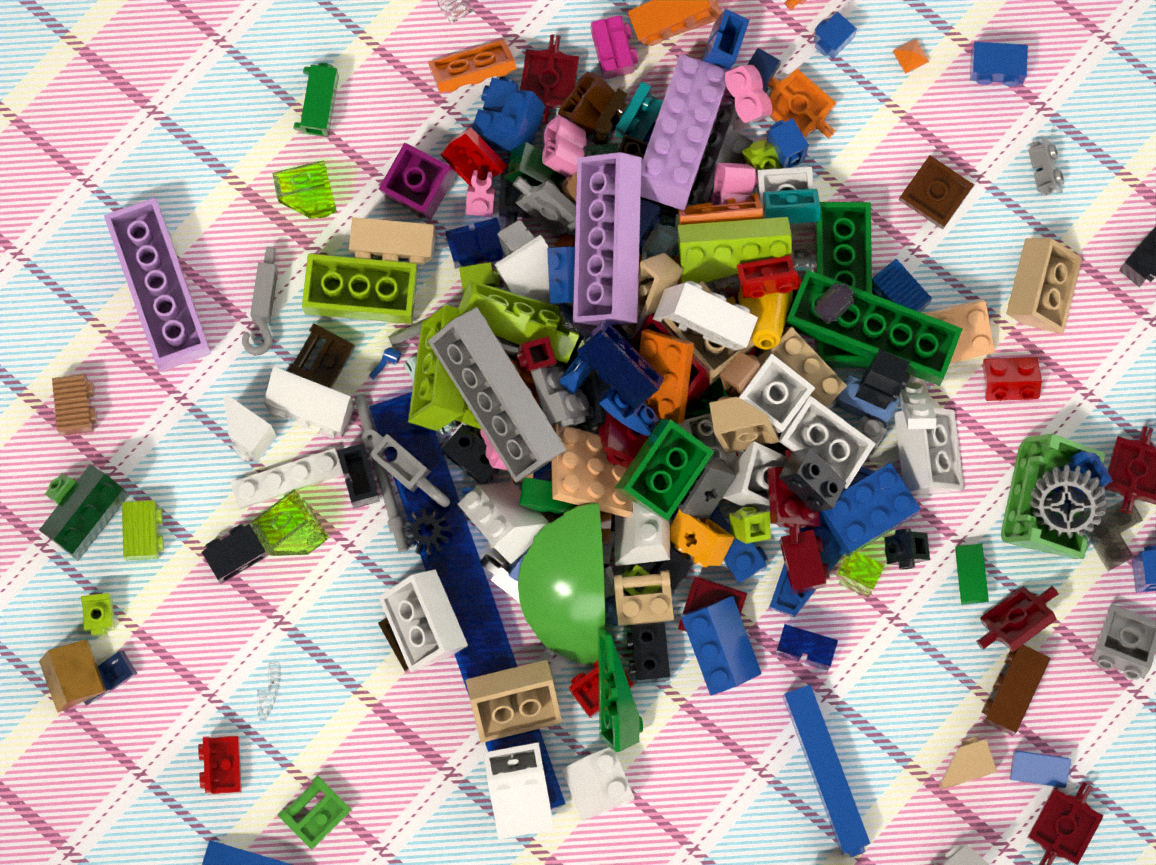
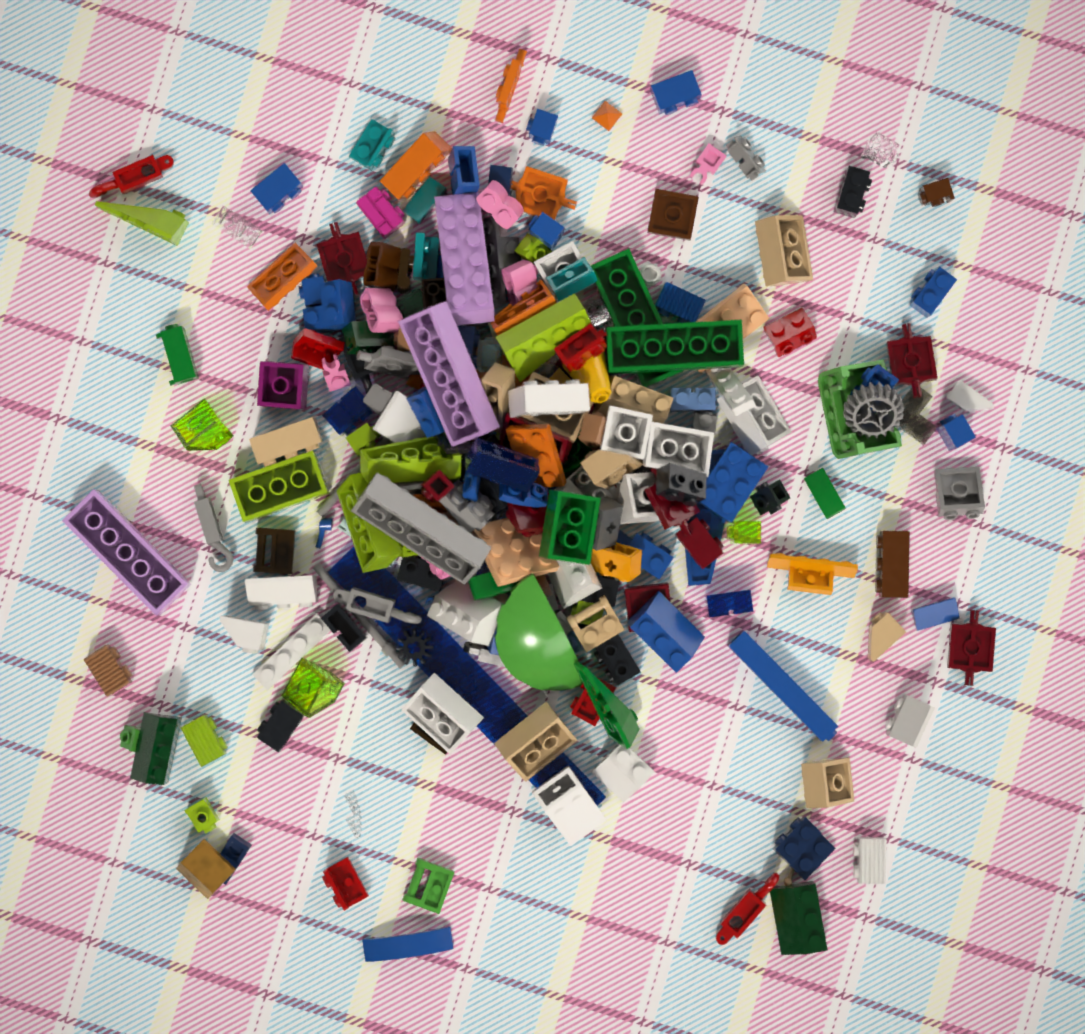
camera: 25 degrees left, 10 degrees up
lime brick [730,507,771,544] -> none
brick [813,283,855,324] -> none
black piece [855,349,910,410] -> none
dark red plate [976,585,1059,652] -> none
none -> teal slope [402,176,447,225]
none -> white plate [640,263,661,286]
none -> bright pink plate [690,143,727,185]
none -> light orange bracket [767,553,858,595]

